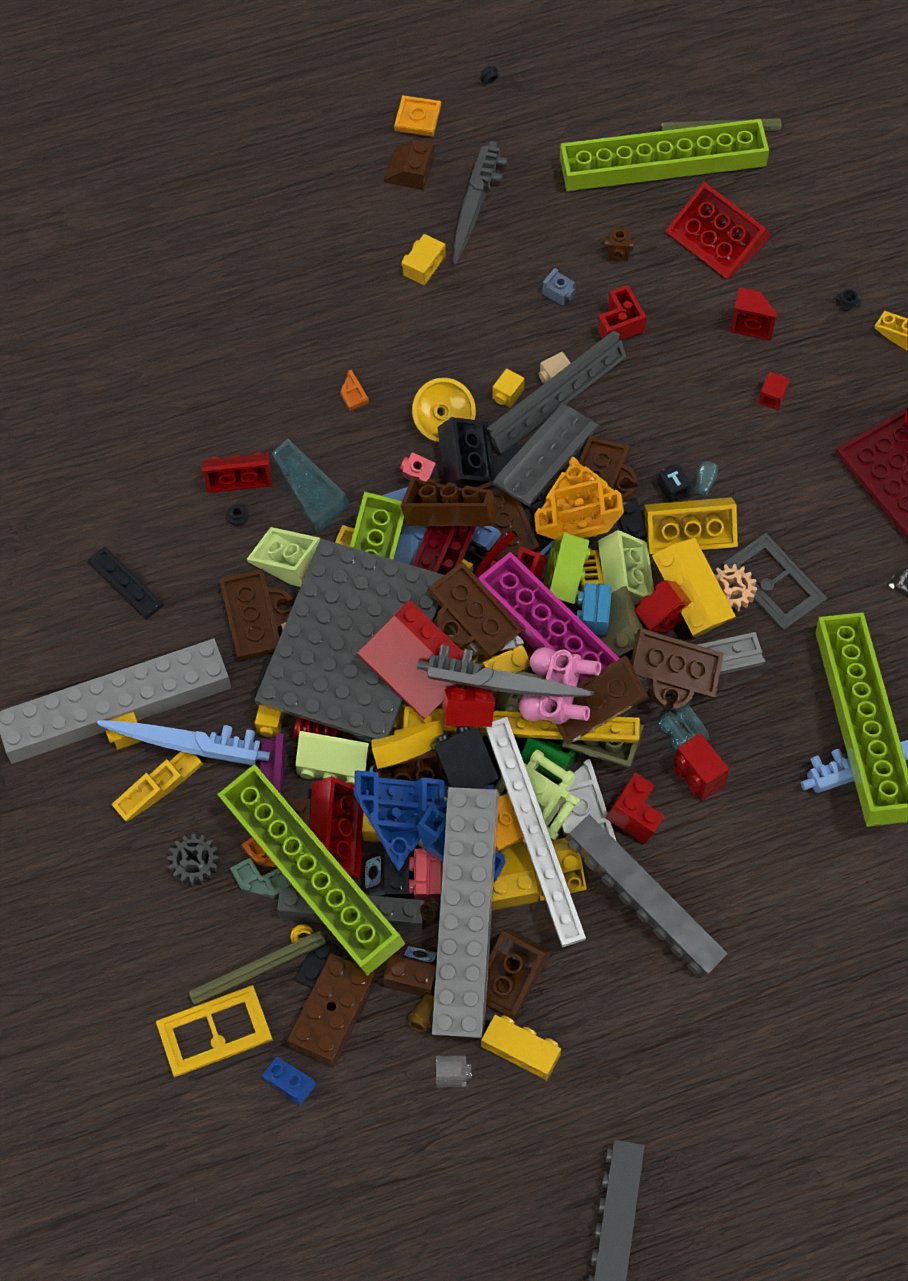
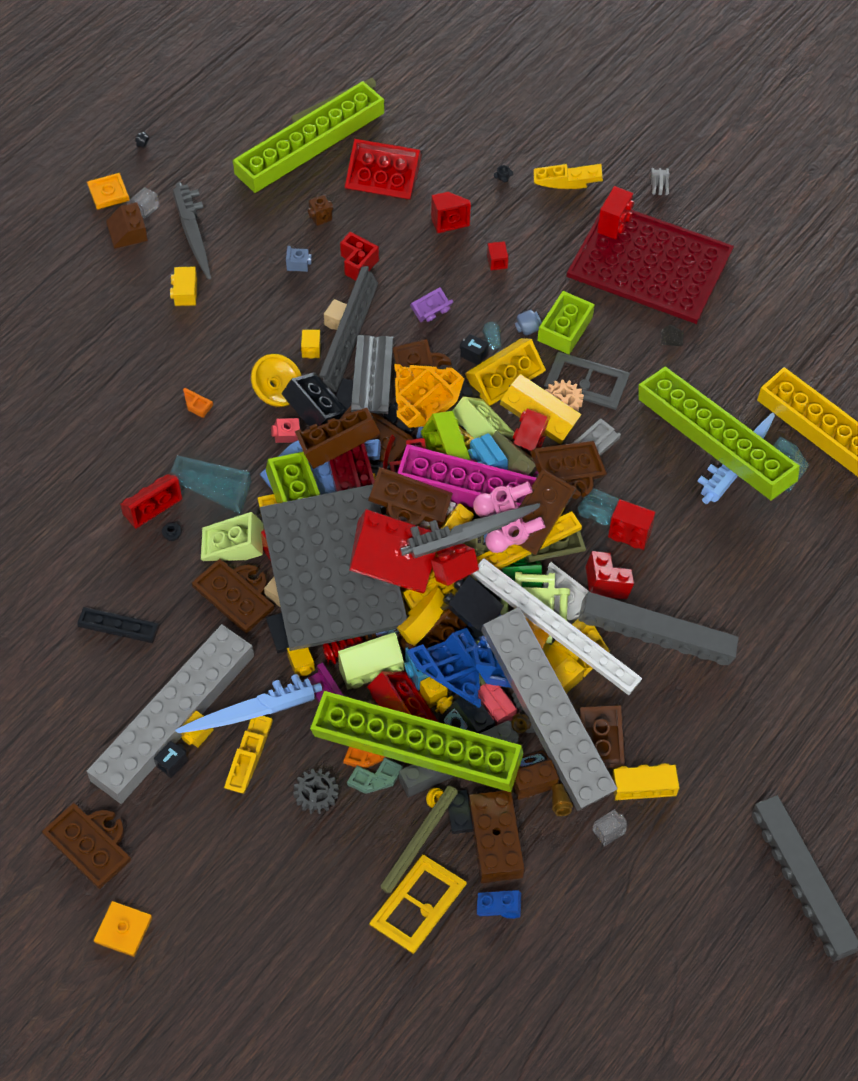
camera: 35 degrees left, 5 degrees down
none -> clear brick [131,187,159,219]
none -> black brick [154,741,188,778]
none -> medium lavender bracket [410,287,454,323]
none -> yellow plate [435,696,453,714]
none -> sand blue head [515,310,542,336]
none -> lime brick [537,291,595,354]

